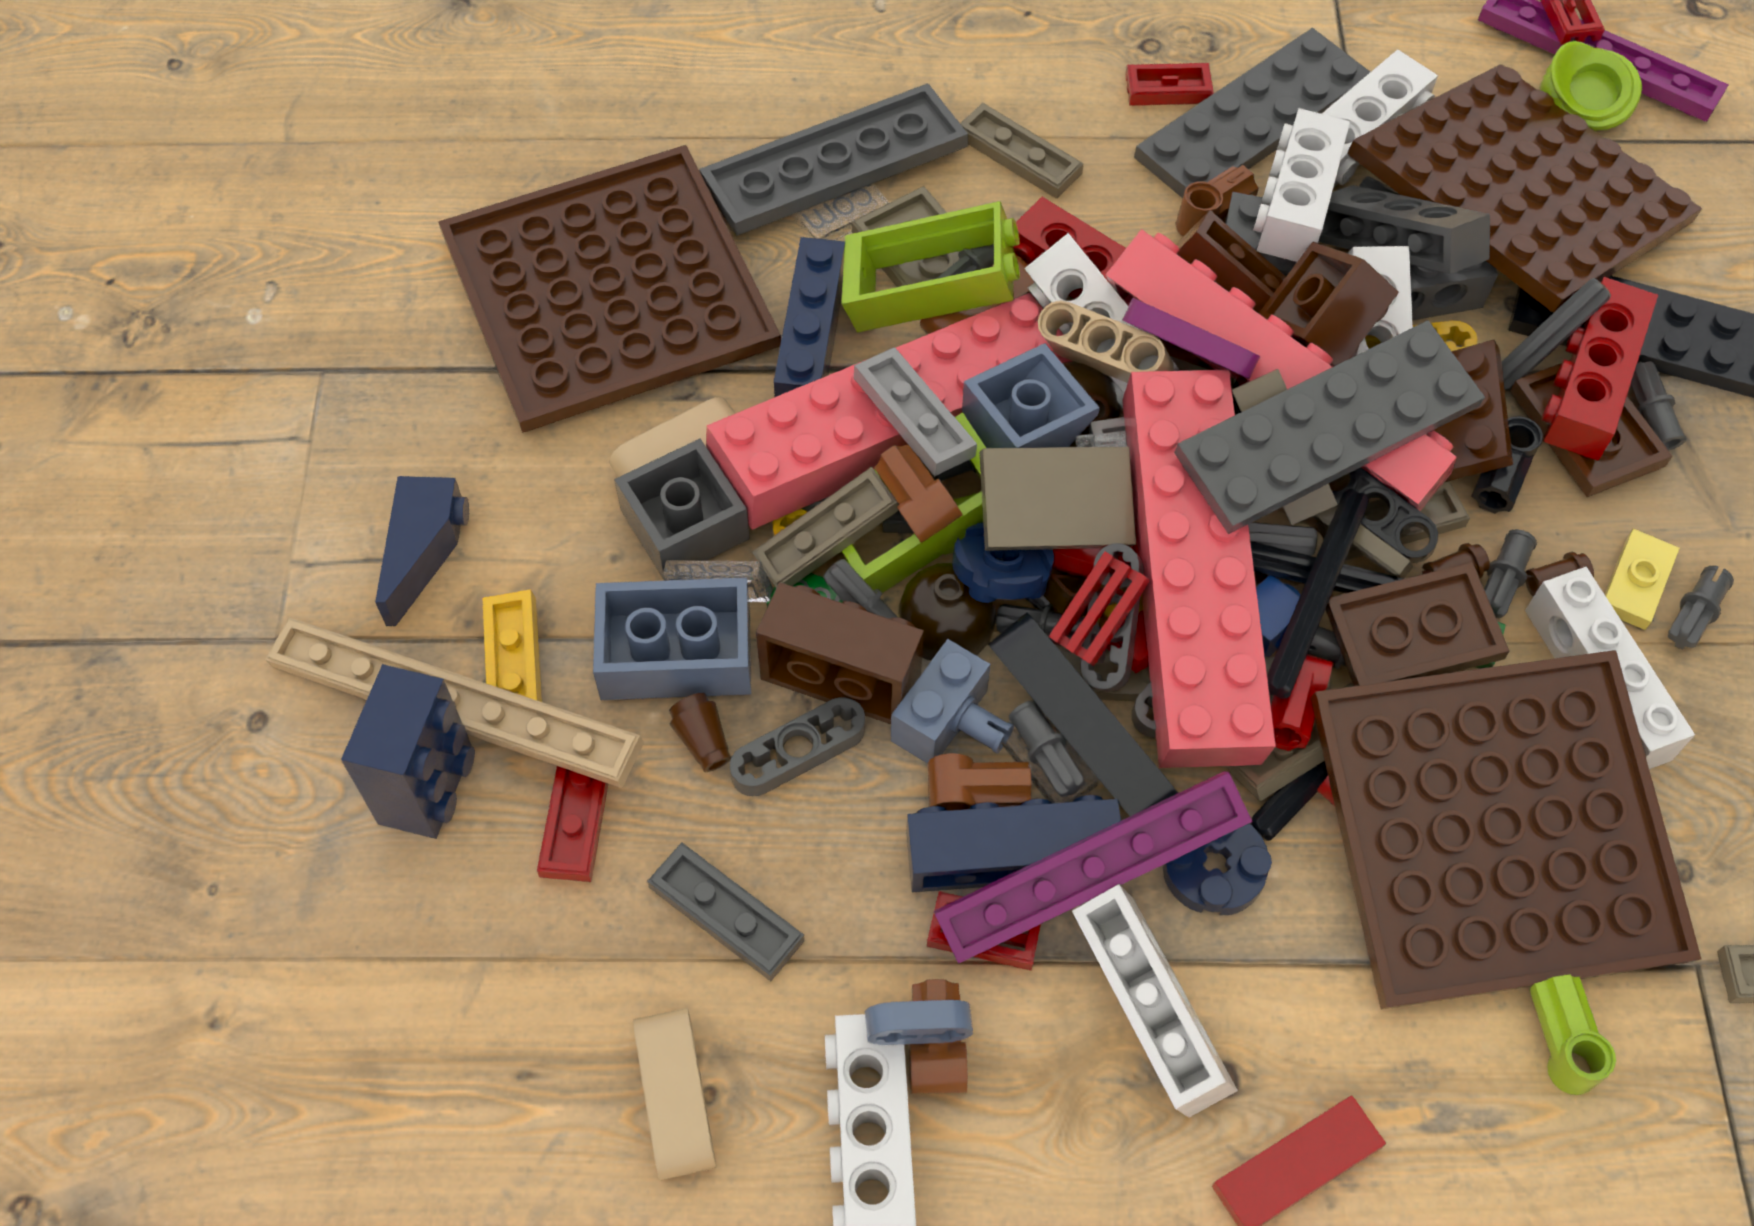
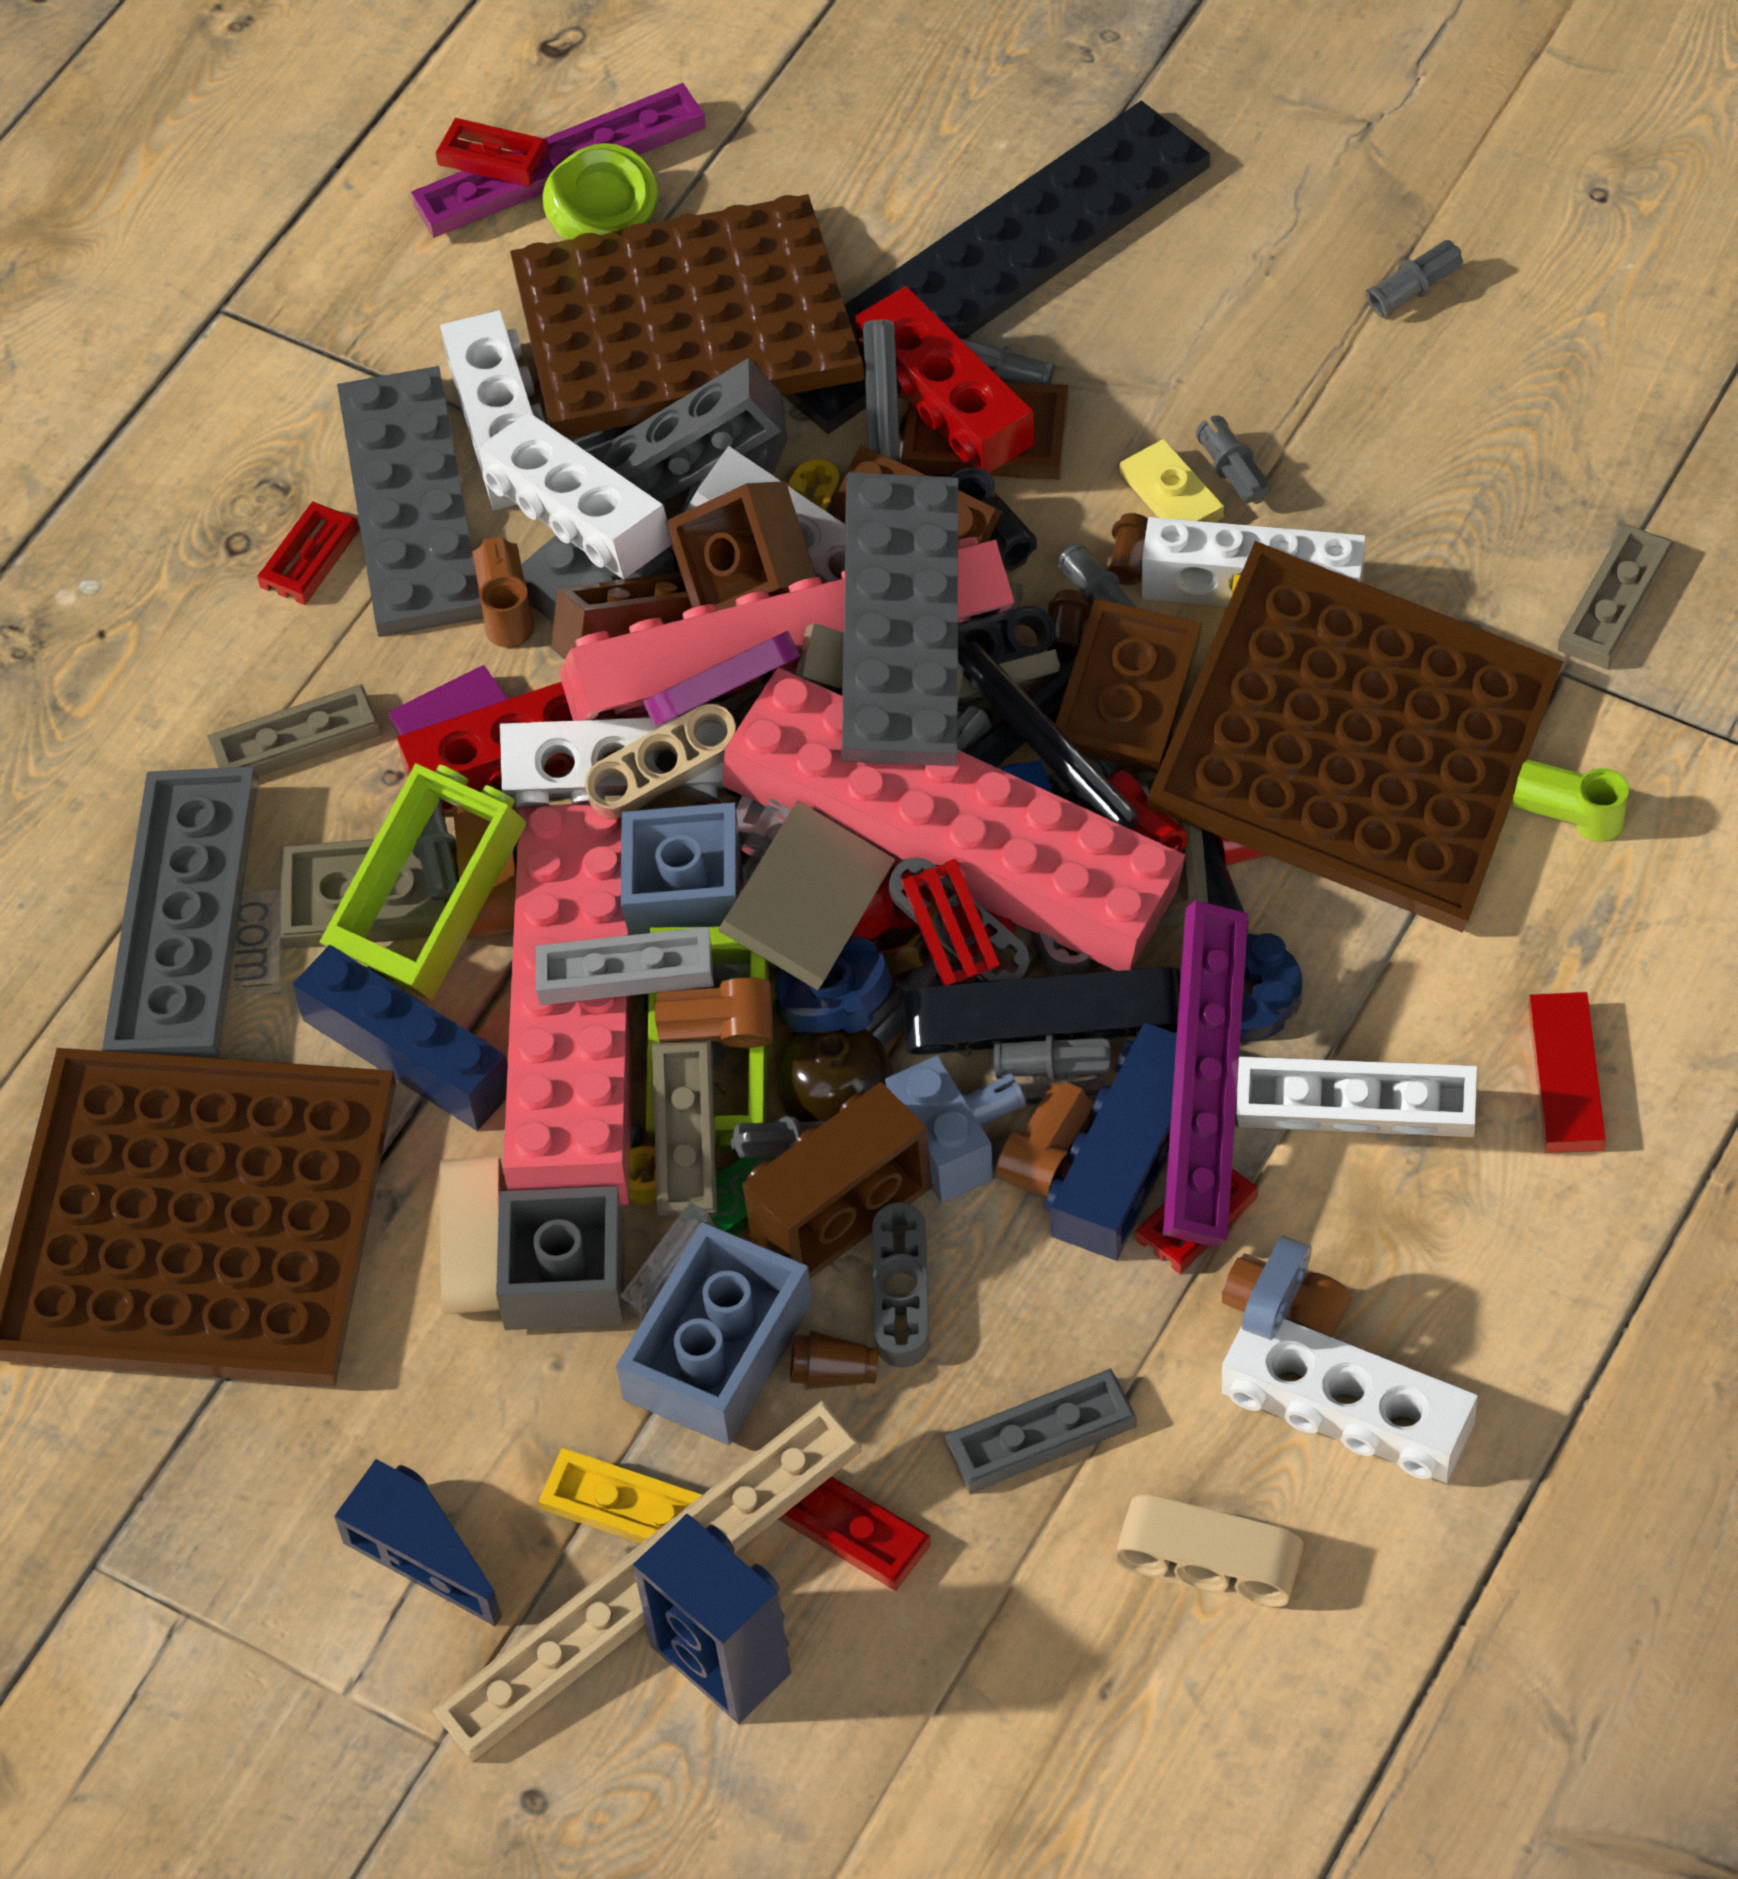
camera: 55 degrees left, 5 degrees down
none -> magenta tile [388,665,508,736]

